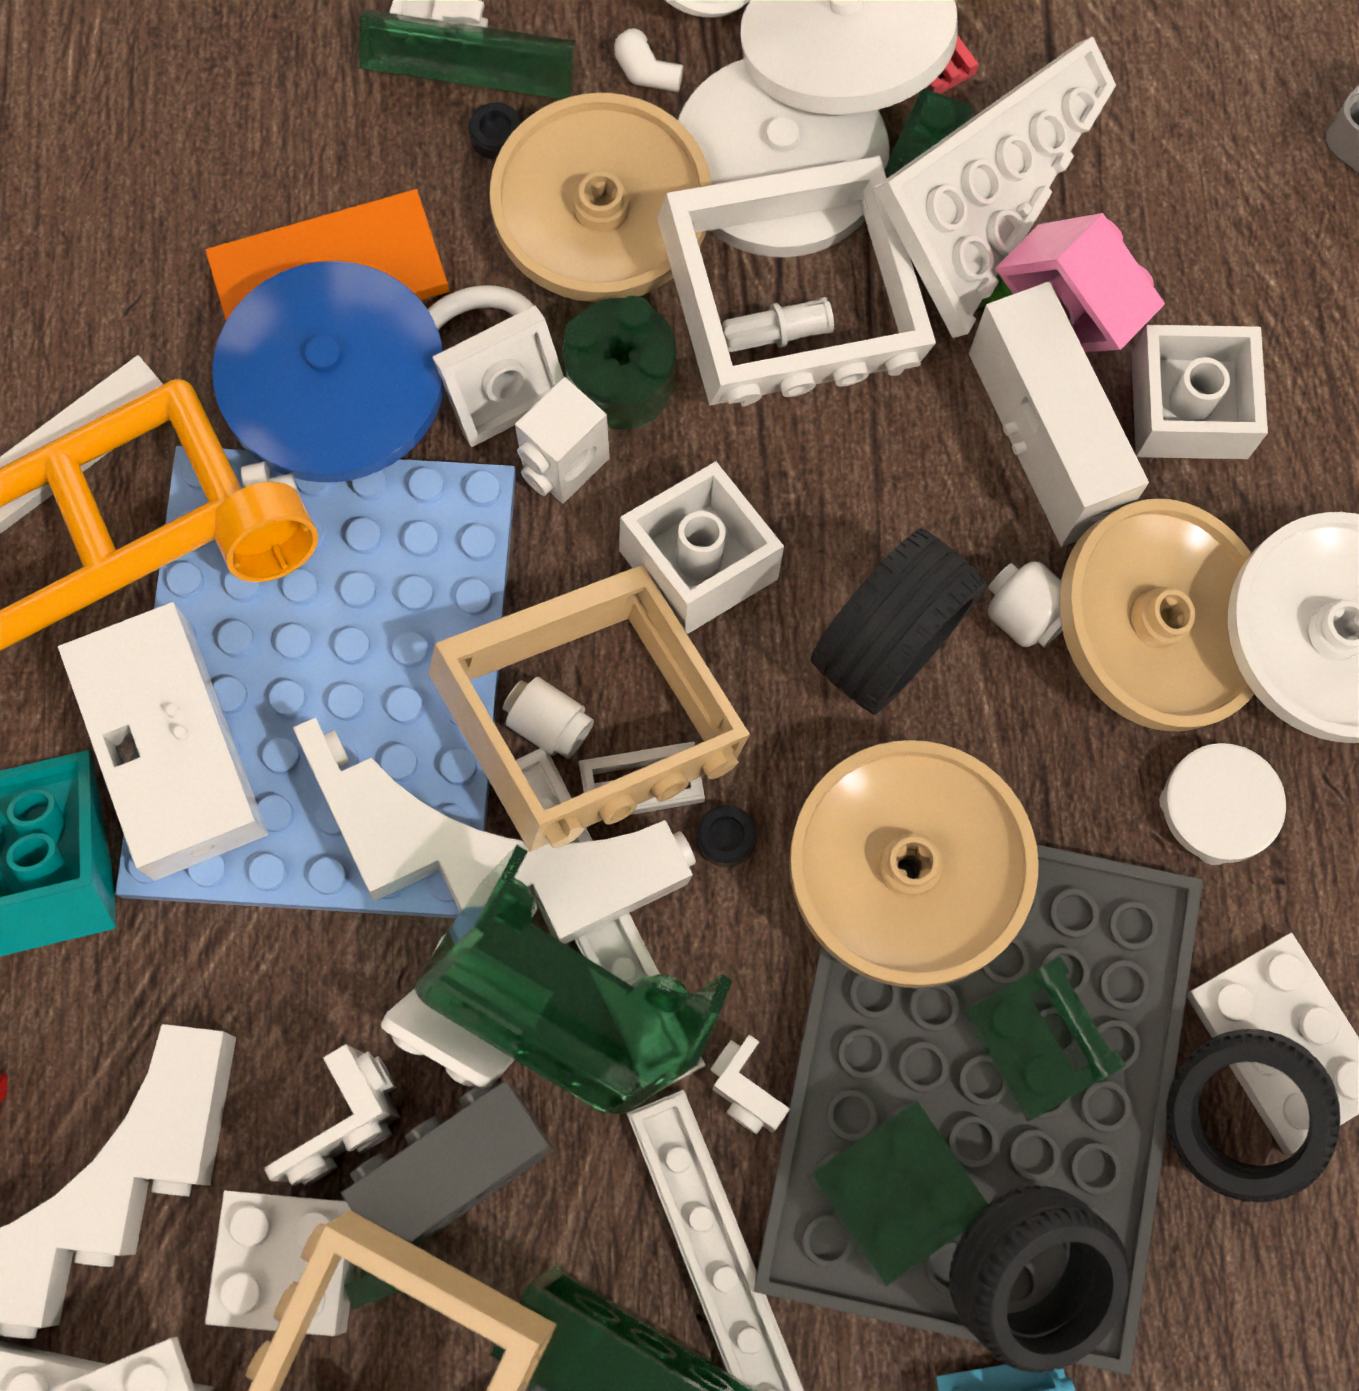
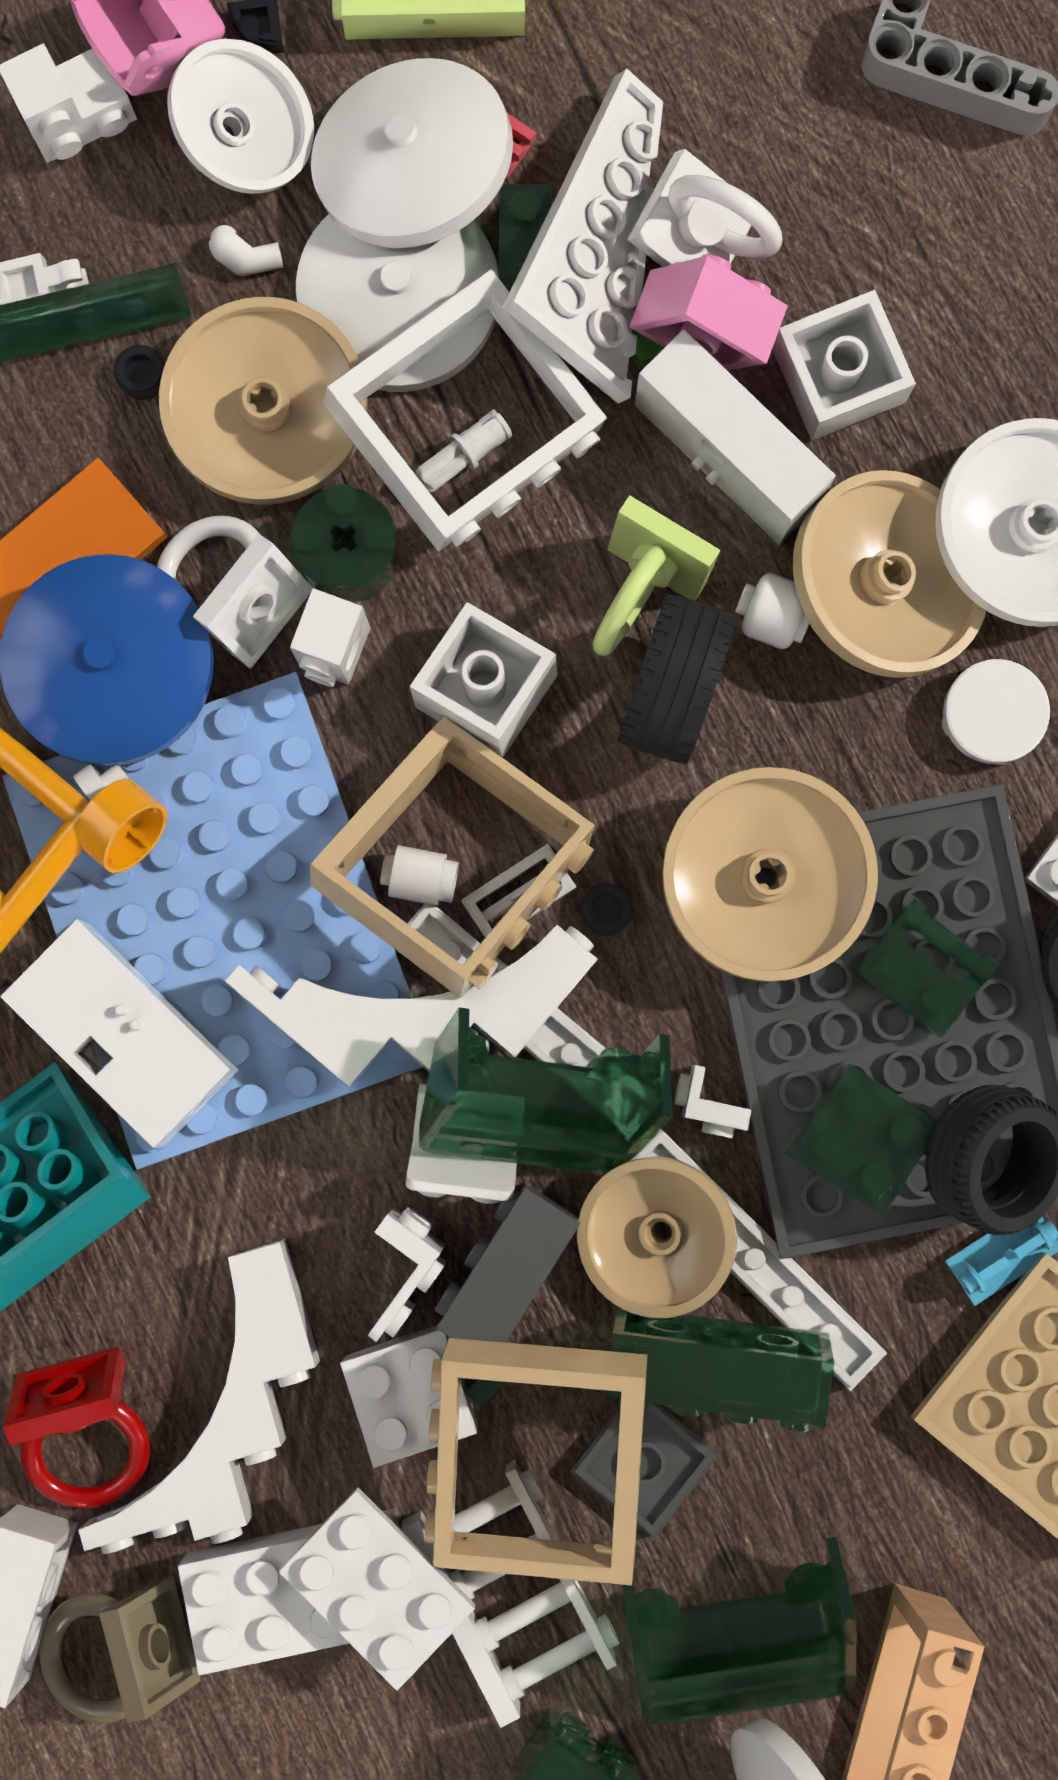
camera: 20 degrees left, 10 degrees up
none -> tan dish [577,1157,737,1318]
none -> yellowish green tile [593,495,721,656]
none -> white tile [627,149,783,267]

